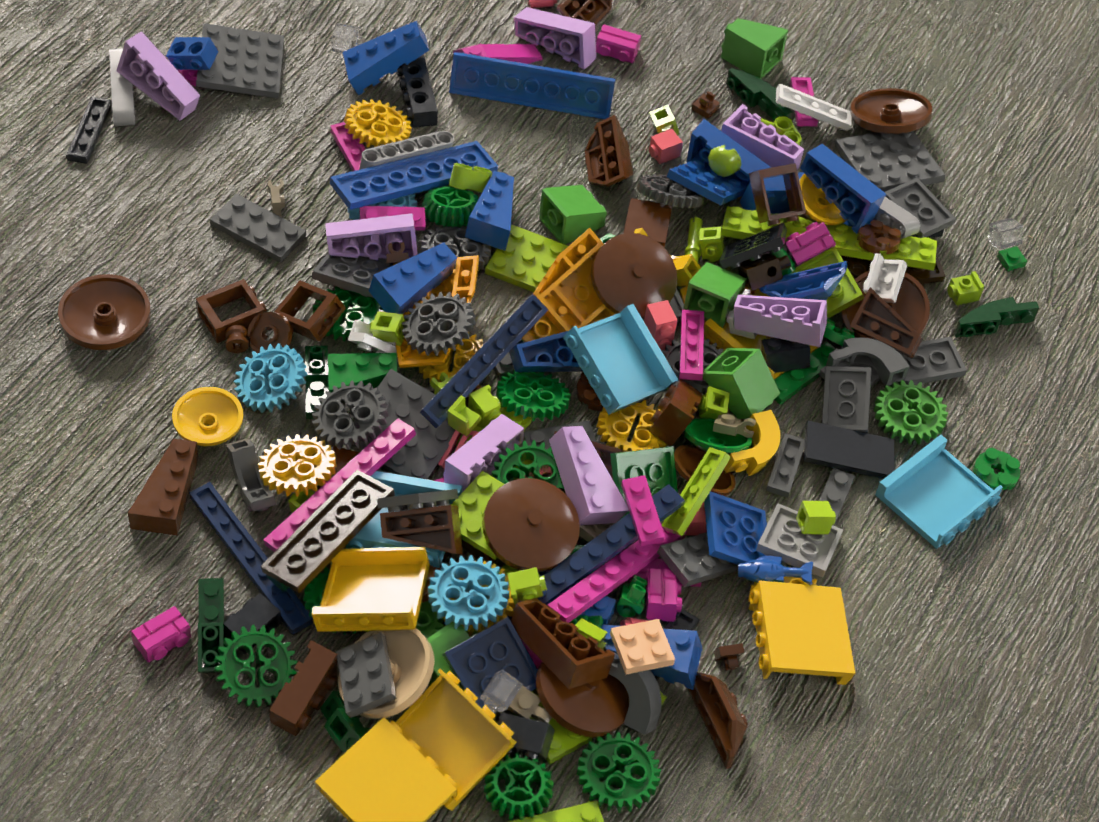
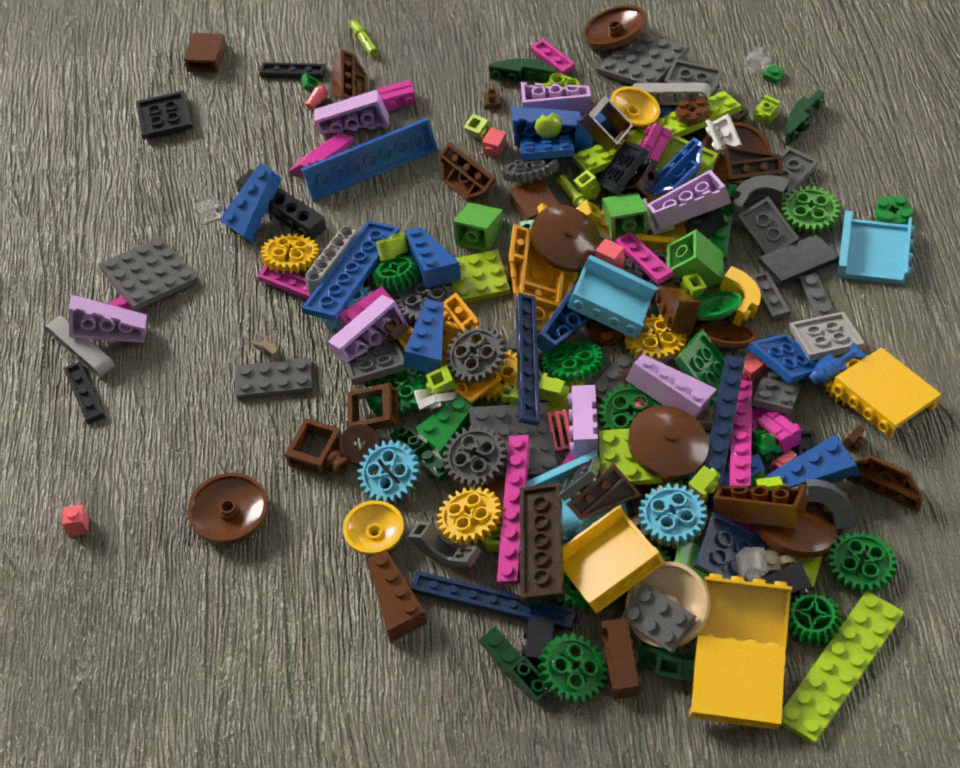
camera: 25 degrees left, 0 degrees up
dark pink brick [131,606,191,663] -> none
blue brick [166,37,219,70] -> none
lime panel [447,395,481,437] -> none
light nougat plate [610,619,675,674] -> none
dark pink plate [621,475,665,546] -> none
lime plate [661,447,731,536] -> none
dark tan plate [713,414,756,438] -> none
bright green slope [721,18,788,79] -> none
white plate [776,84,851,131] -> none
lime brick [796,501,836,534] -> none
blue wedge [800,144,886,234] -> none

